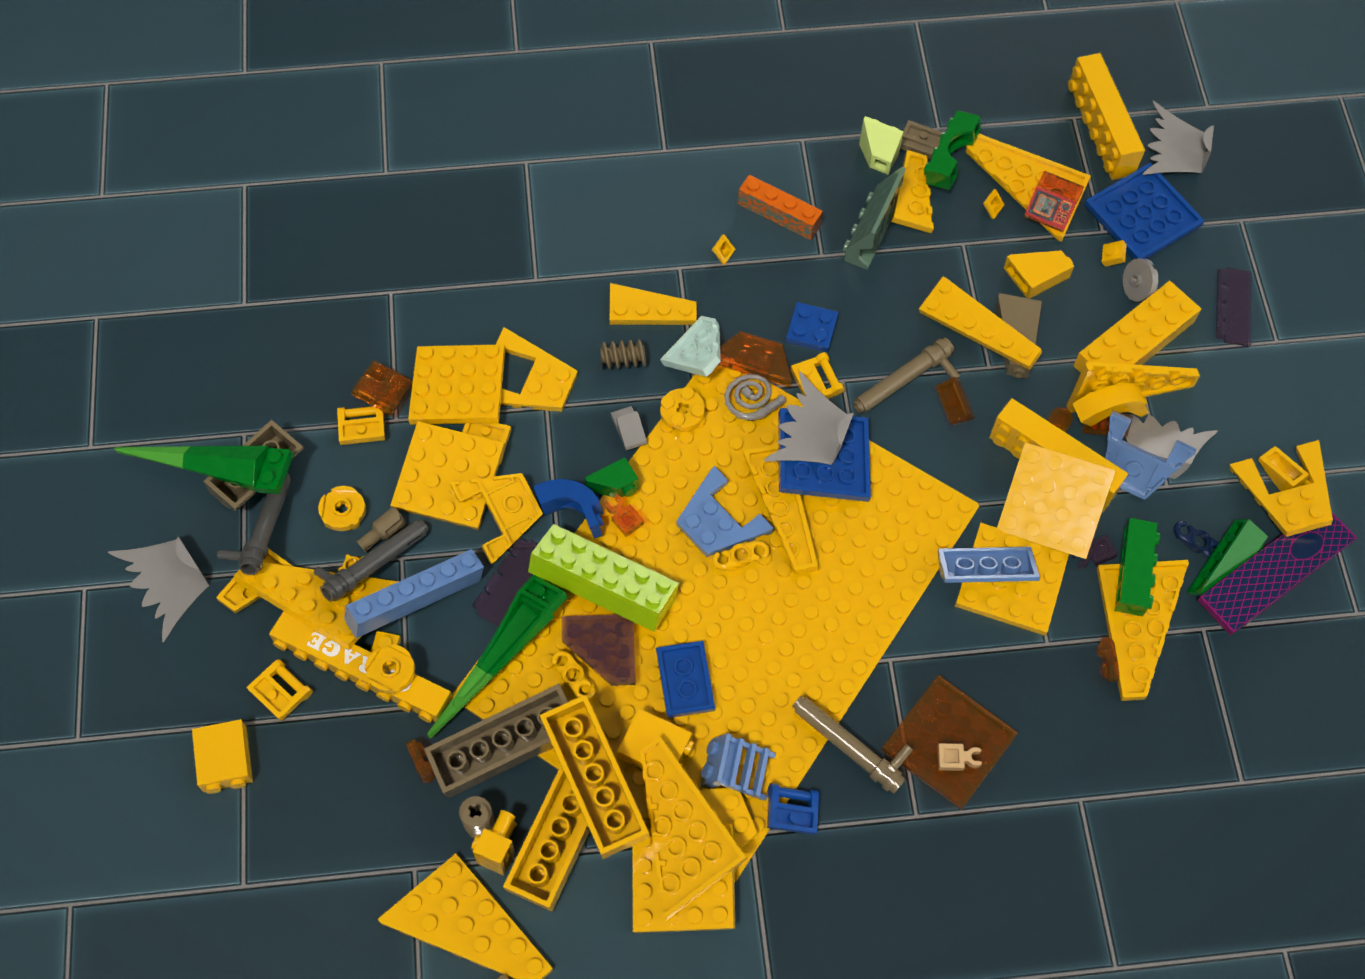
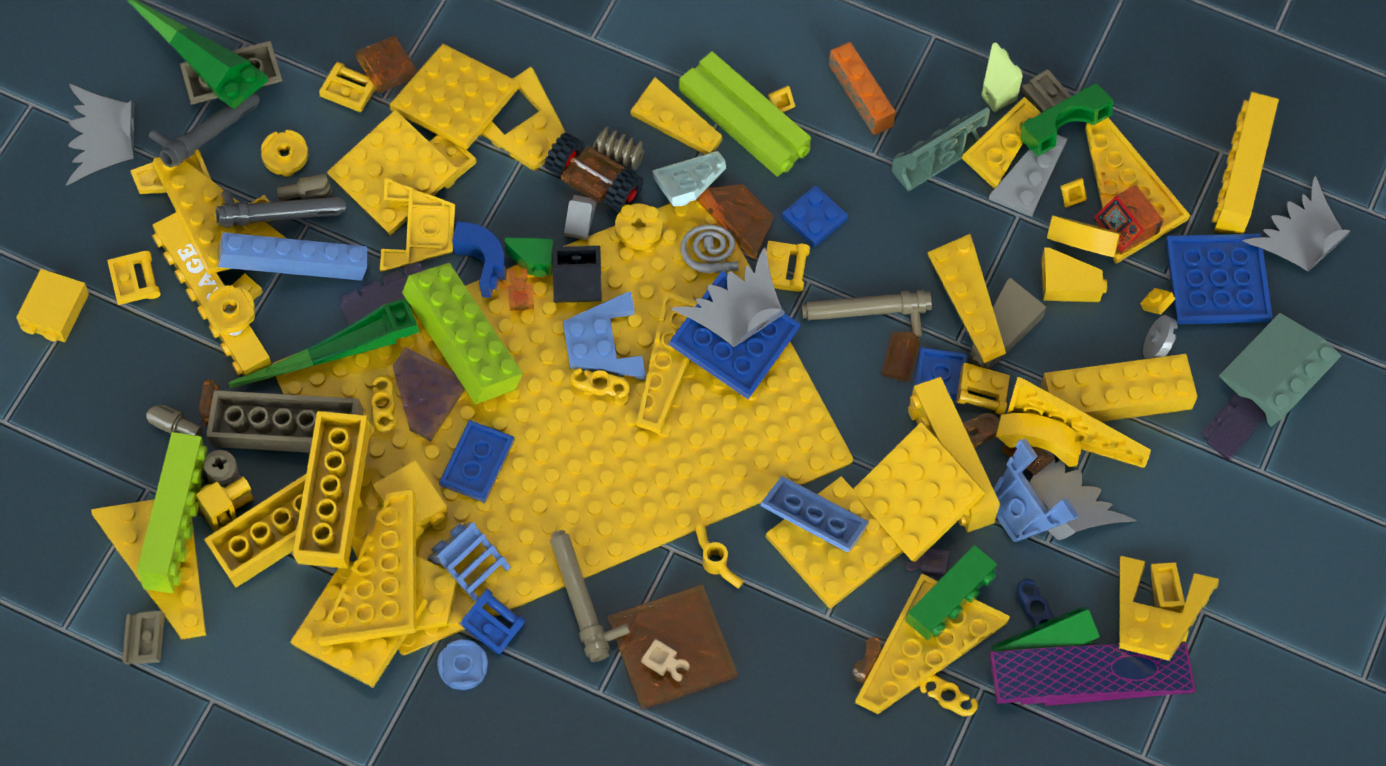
camera: 30 degrees right, 0 degrees up
none -> lime brick [137,432,207,594]
none -> dark tan arm [146,404,203,436]
none -> medium blue tile [437,639,488,690]
none -> plate [544,132,644,213]
none -> black slope [552,246,602,303]
none -> lime brick [679,51,811,177]
none -> yellow piece [695,524,744,589]
none -> blue tile [915,347,968,400]
none -> yellow piece [919,675,978,716]
none -> yellow plate [956,363,1010,415]
none -> light grey wing [989,135,1067,217]
none -> yellow slope [1047,215,1121,257]
none -> sand green piece [1219,313,1341,427]

